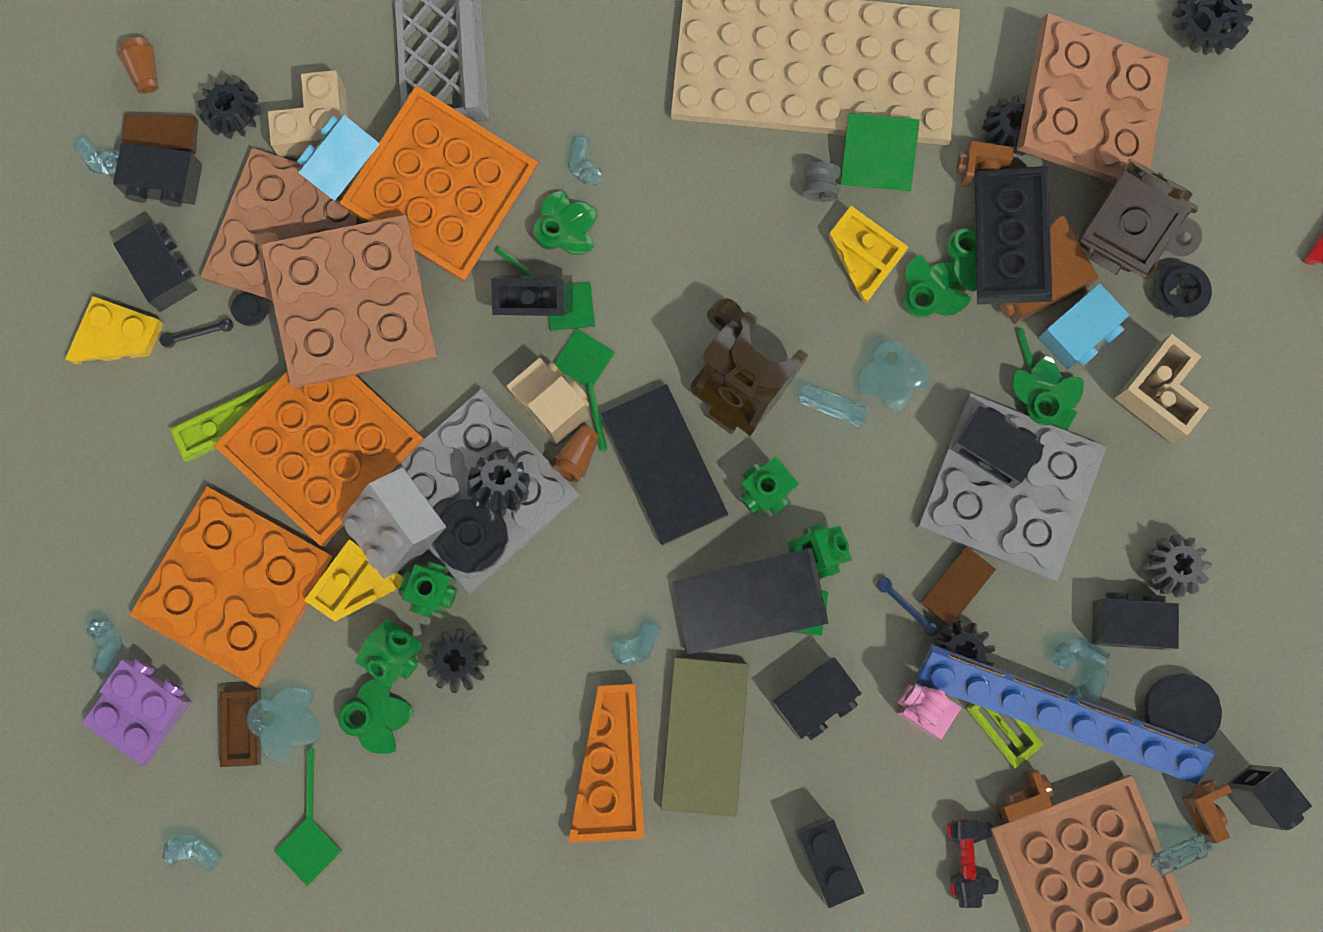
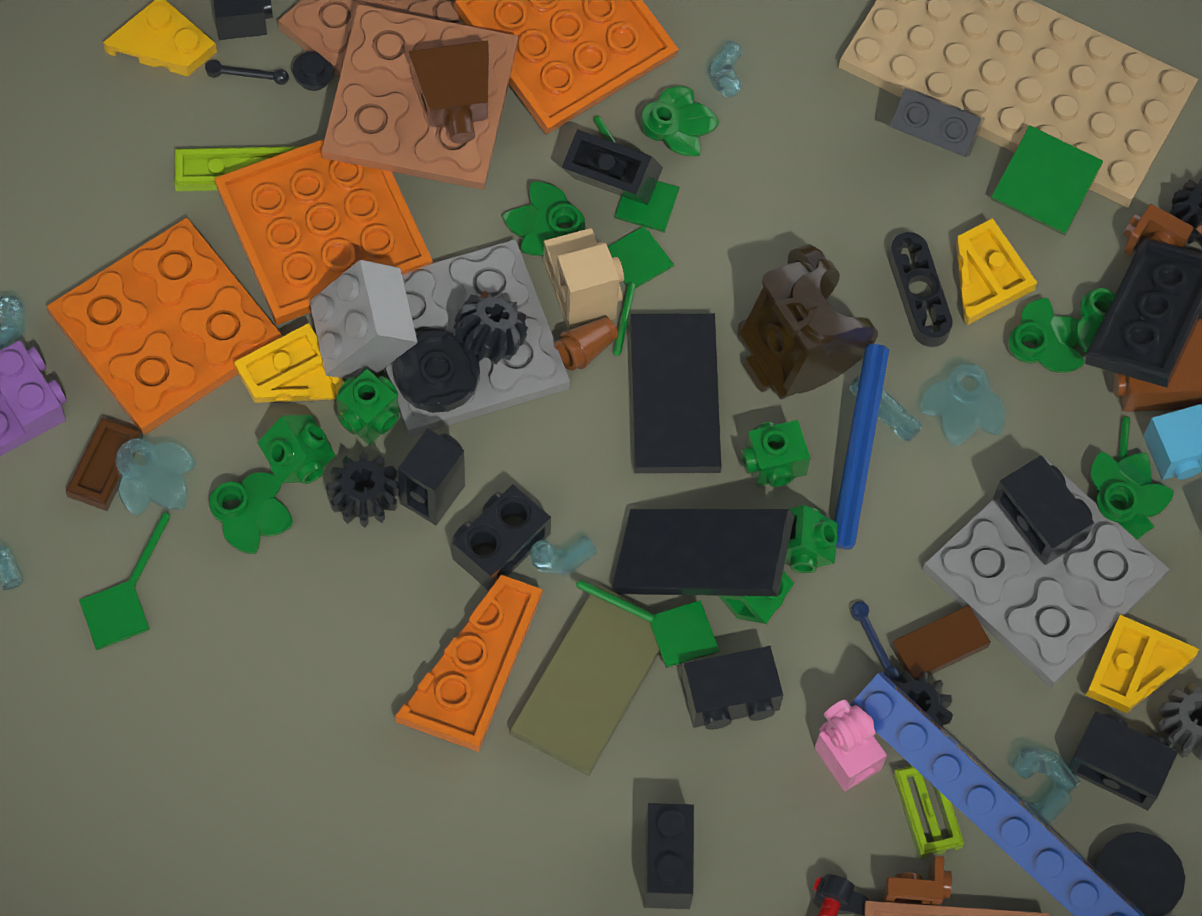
camera: 20 degrees right, 15 degrees down
dark grey wheel [803,162,841,202] -> none
none -> black brick [398,428,465,525]
none -> reddish brown torso [409,40,489,143]
none -> black brick [452,484,551,591]
none -> green plate [503,182,585,256]
none -> green piece [576,580,720,668]
none -> blue axle [834,344,889,550]
none -> black brick [889,88,985,157]
none -> black beam [889,232,953,347]
none -> yellow wing [1085,615,1199,714]

